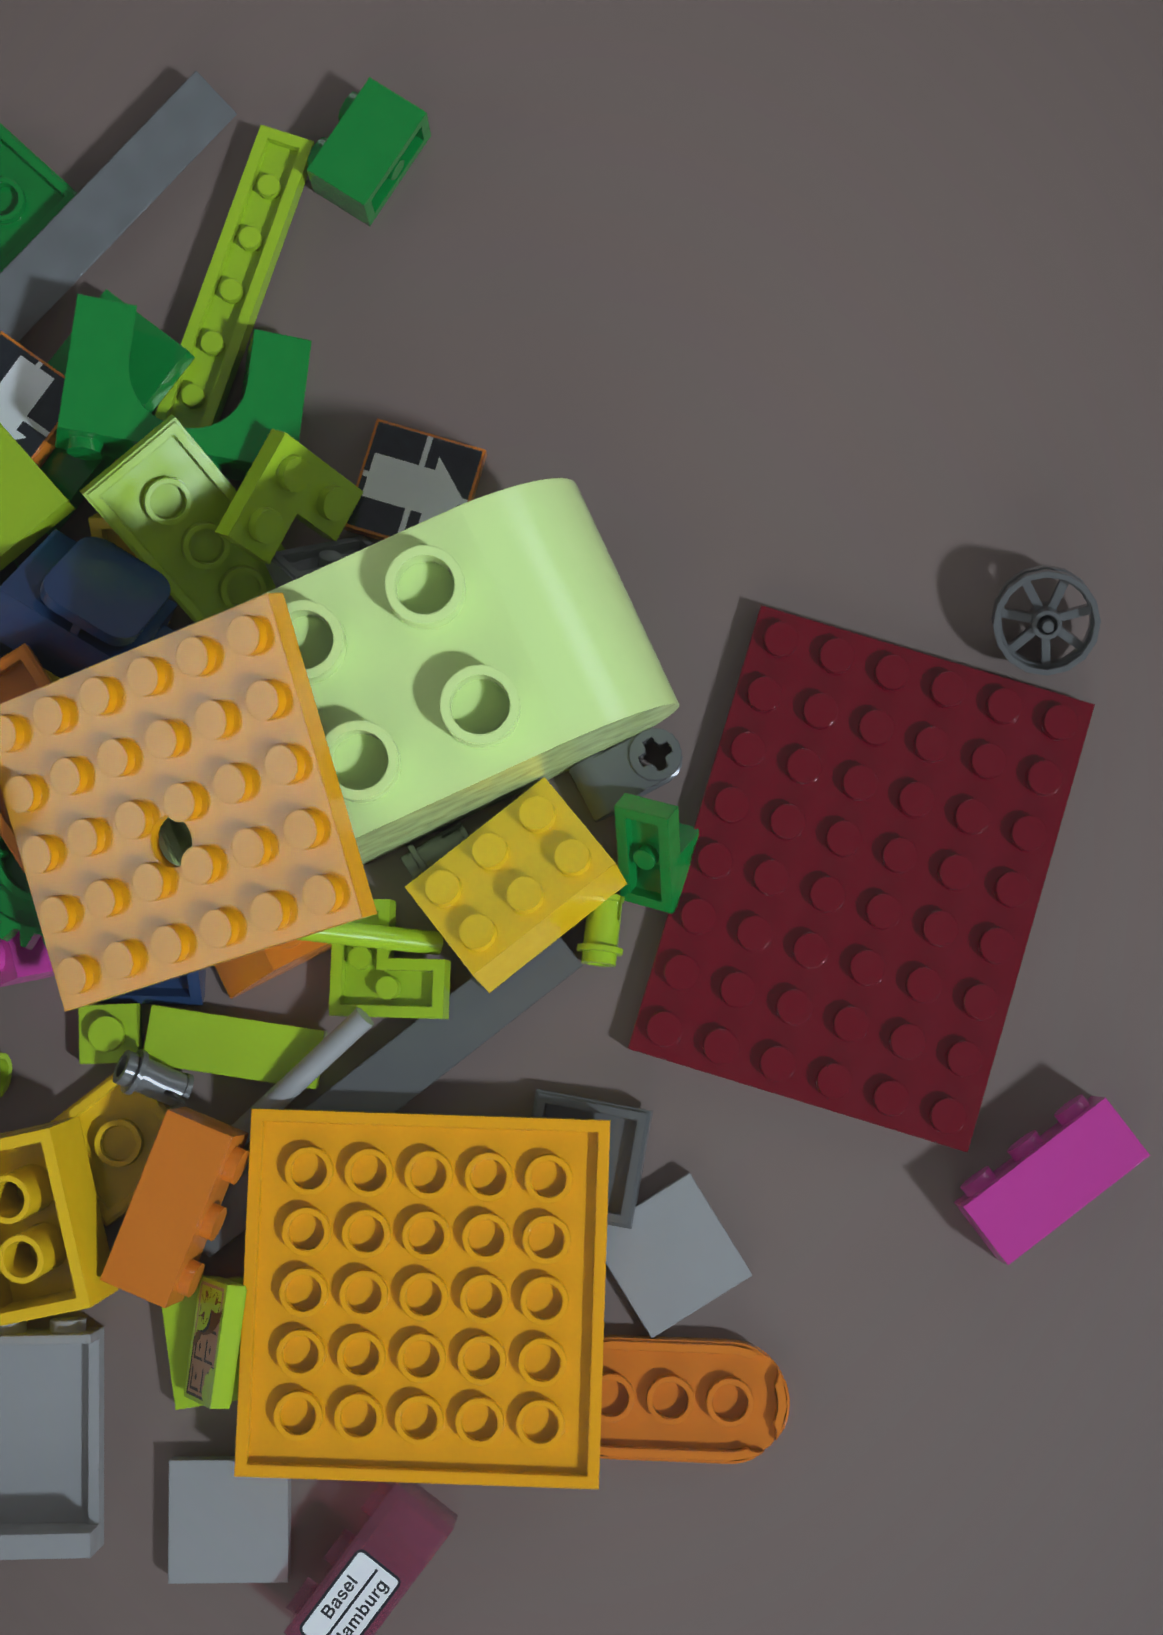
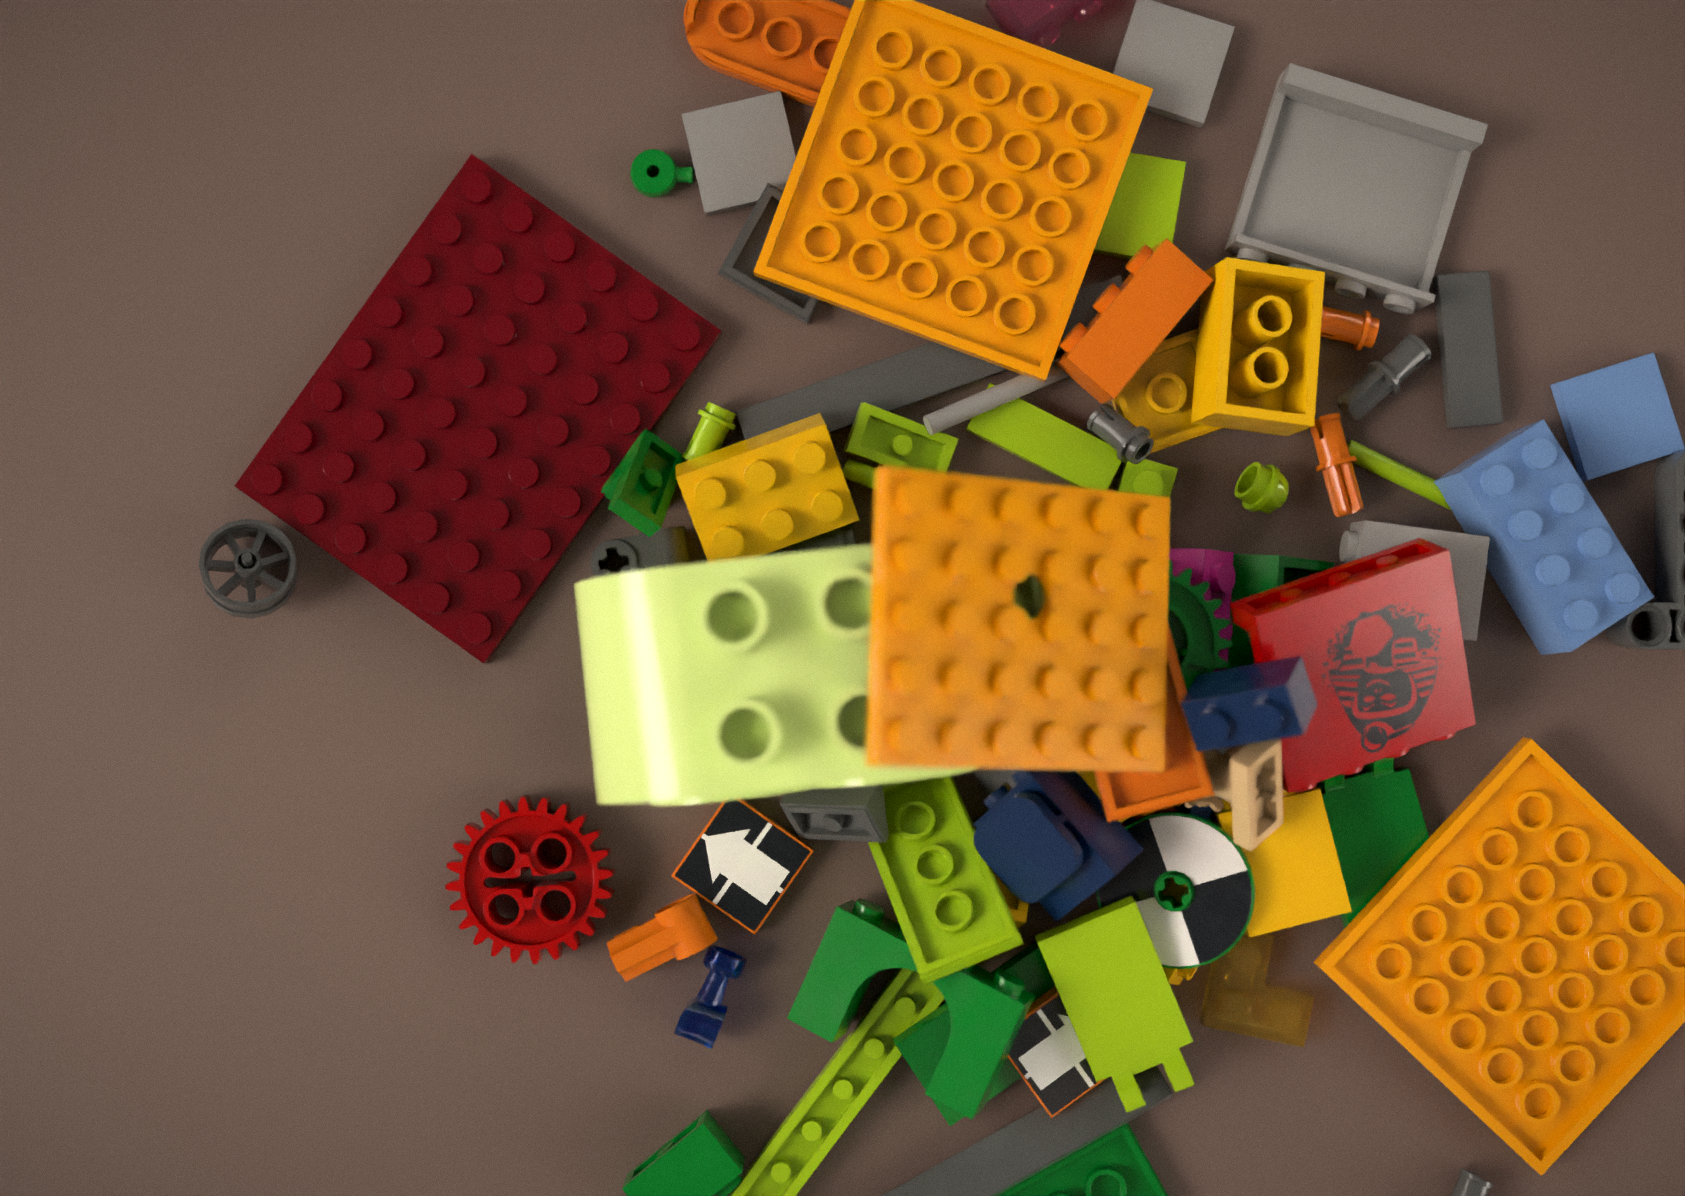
camera: 170 degrees left, 5 degrees up
lime tile [184,1275,247,1409] -> none
lime plate [215,429,364,564] -> none
dark pink brick [954,1094,1150,1265] -> none
none -> red gear [445,795,615,964]
none -> orange piece [606,893,718,982]
none -> green piece [630,149,694,198]
none -> clear blue leg [674,945,747,1049]

